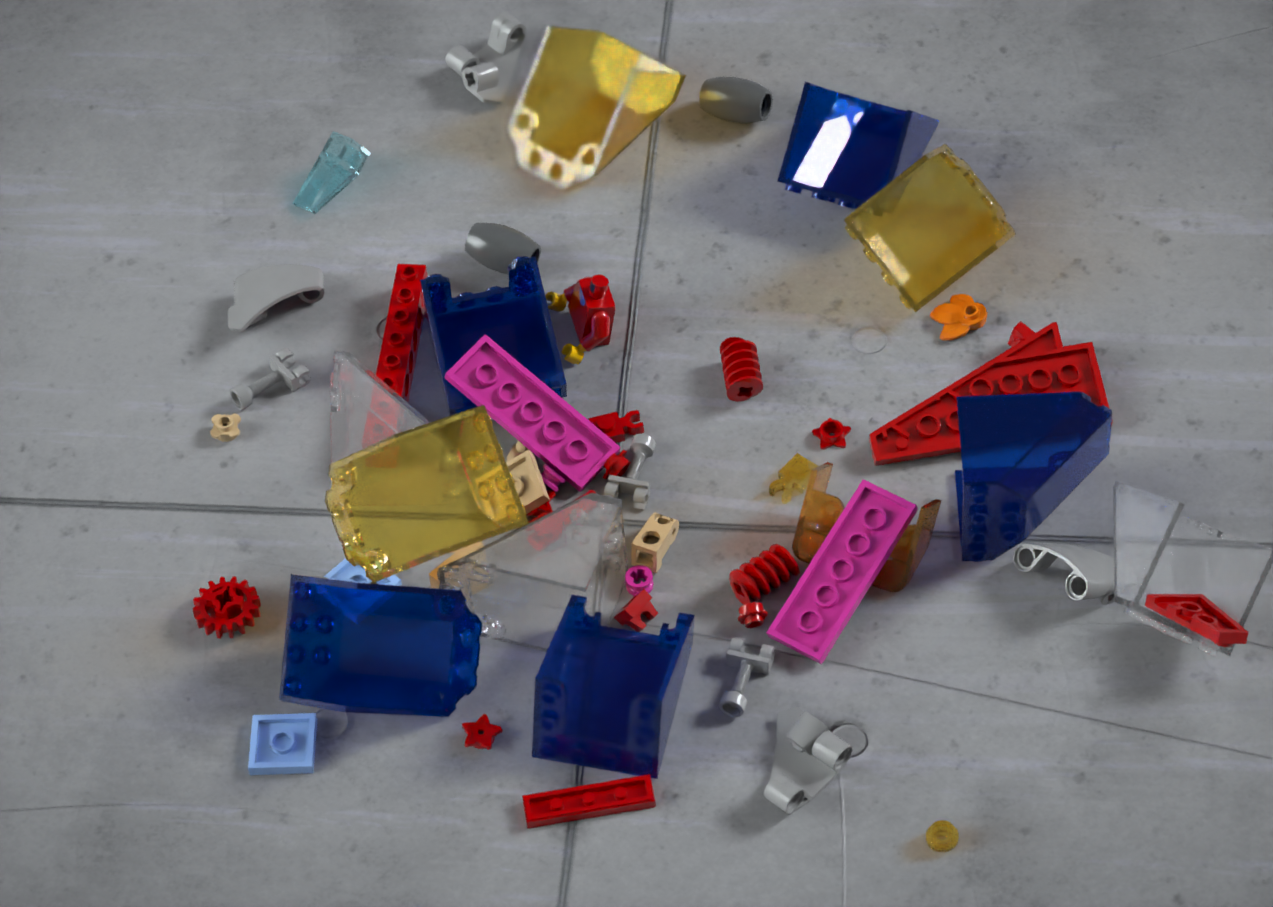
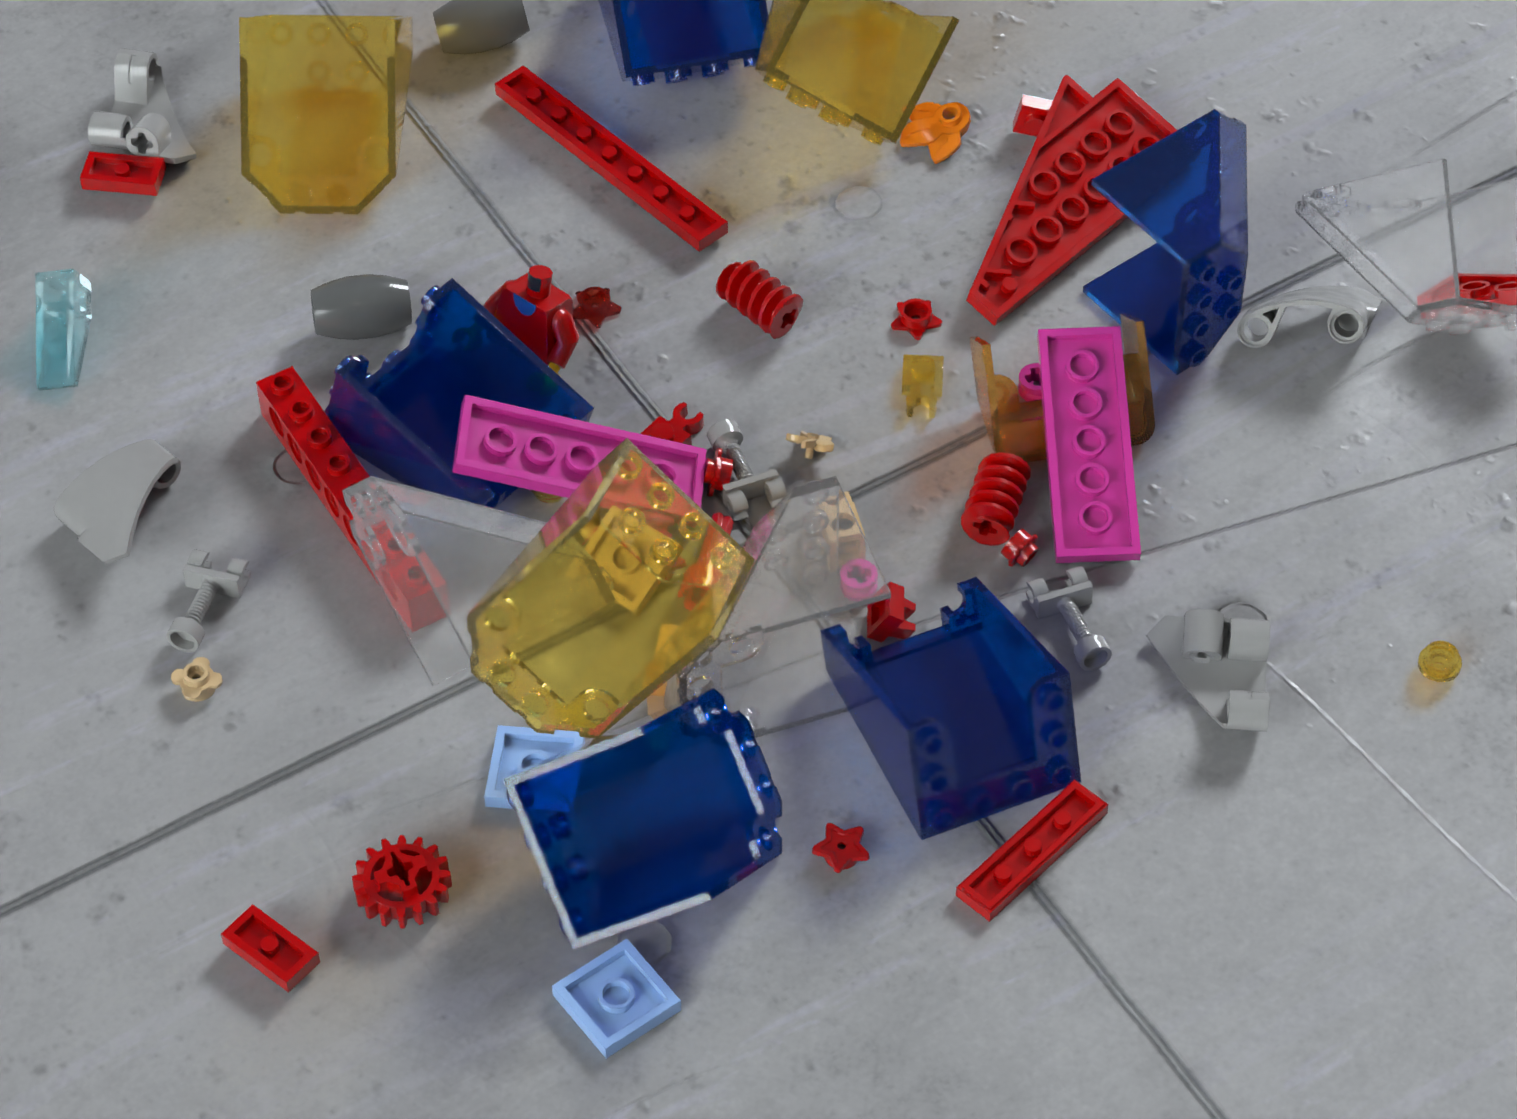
camera: 40 degrees left, 0 degrees up
none -> red plate [80,151,166,196]
none -> red plate [221,904,320,993]
none -> red plate [495,65,728,252]
none -> clear red plate [573,287,622,328]
none -> tan plant [786,431,834,459]

